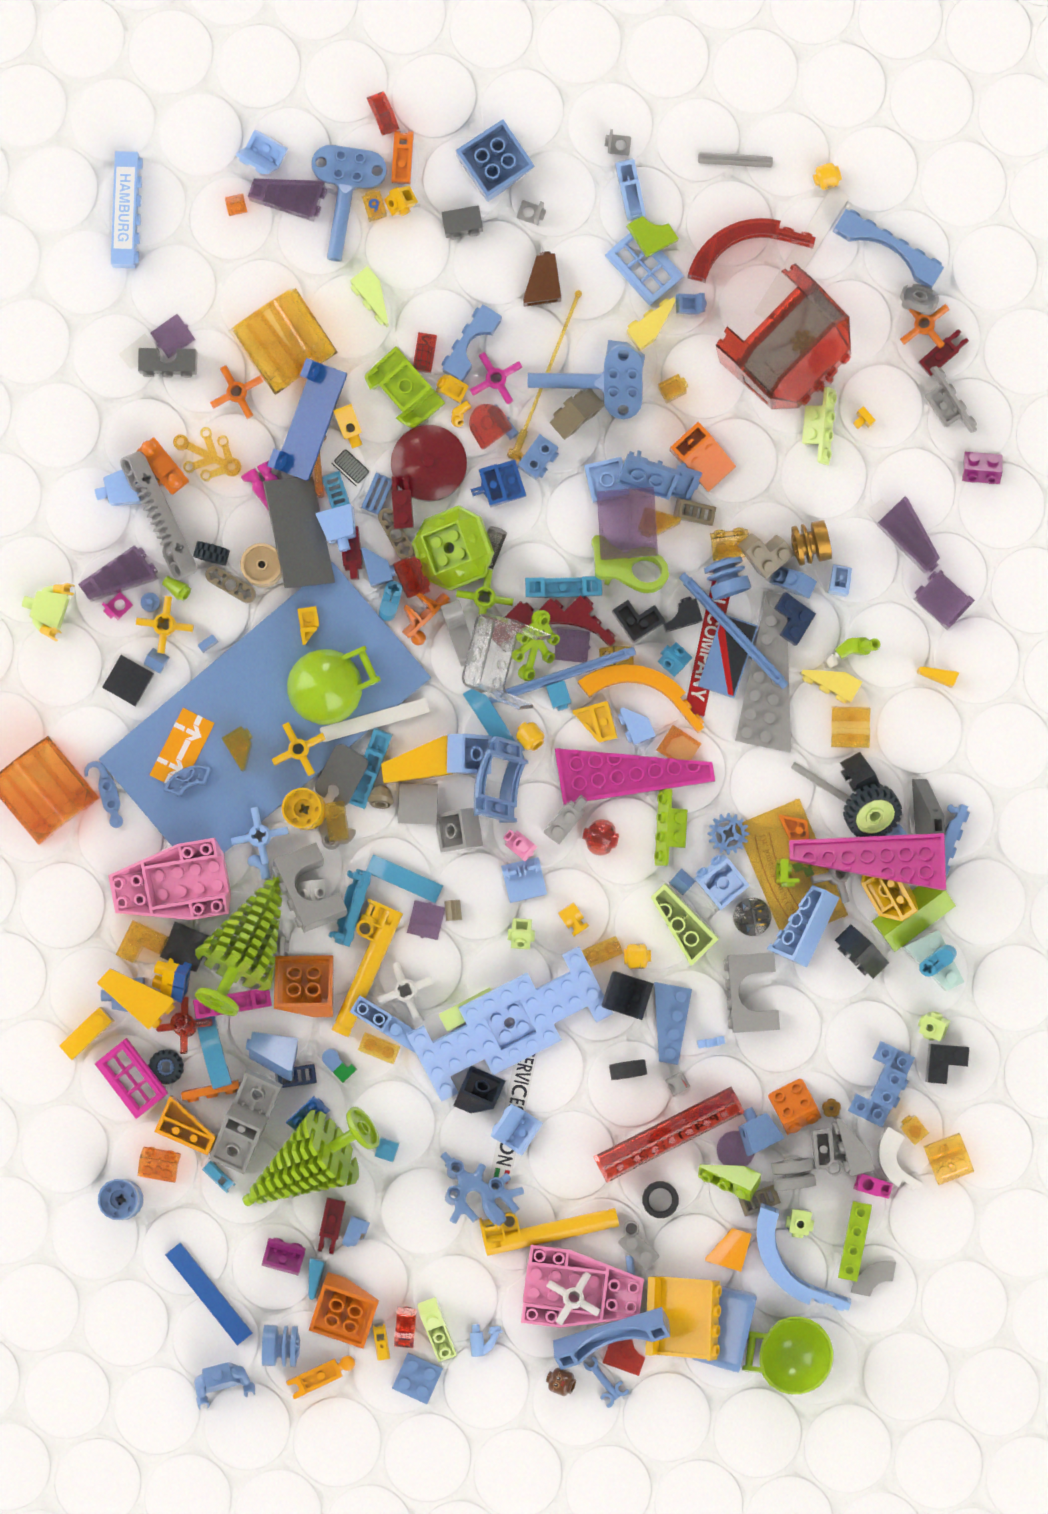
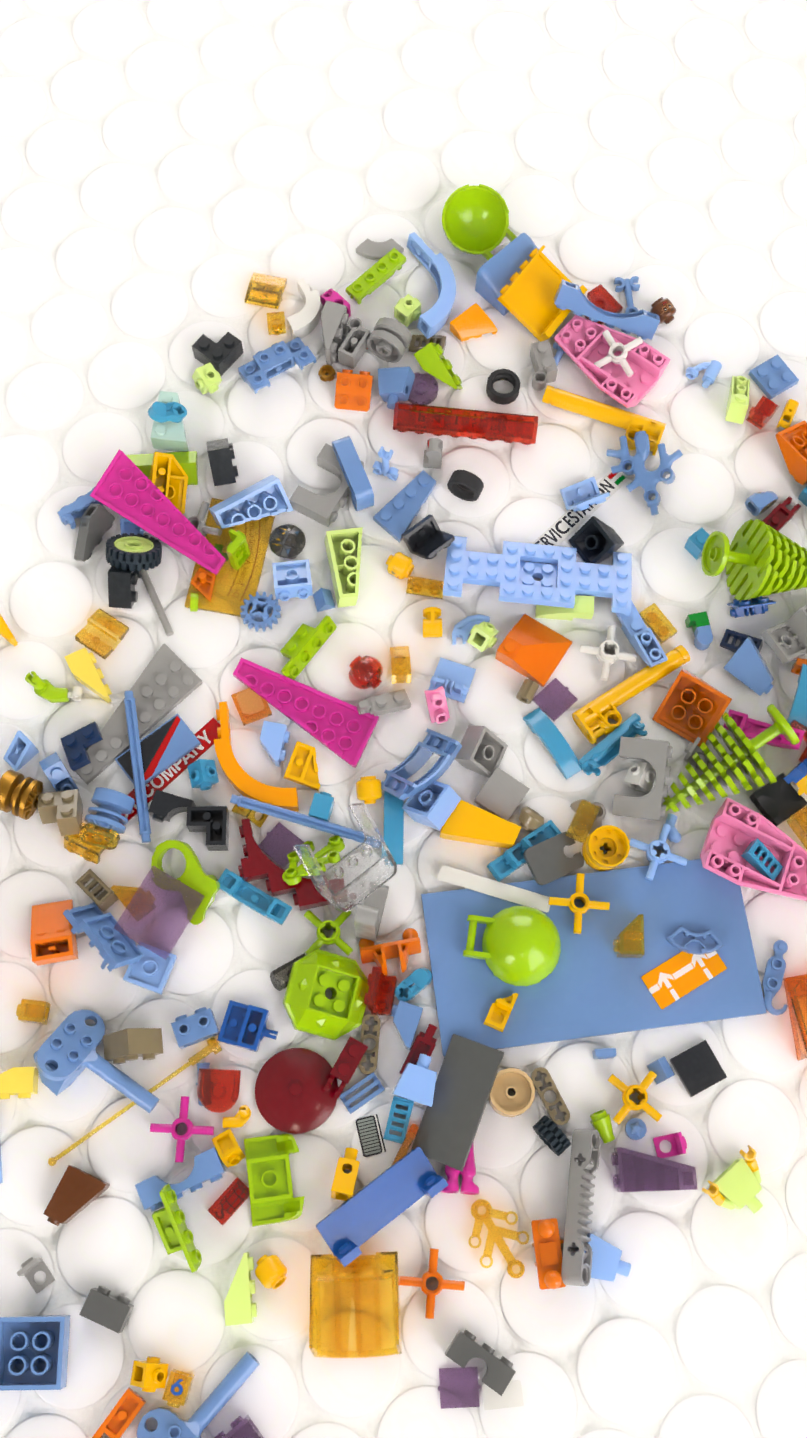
camera: 155 degrees left, 15 degrees down
none -> clear yellow plate [79,824,120,850]
none -> lime bracket [152,1184,202,1273]
none -> lime tile [190,593,199,612]
none -> yellow head [255,1255,287,1289]
none -> medium blue beam [332,436,374,511]
none -> clear yellow slope [390,646,411,683]
none -> light blue piece [452,614,490,645]
none -> orange slope [495,614,572,687]
none -> dark azure slope [741,838,783,881]

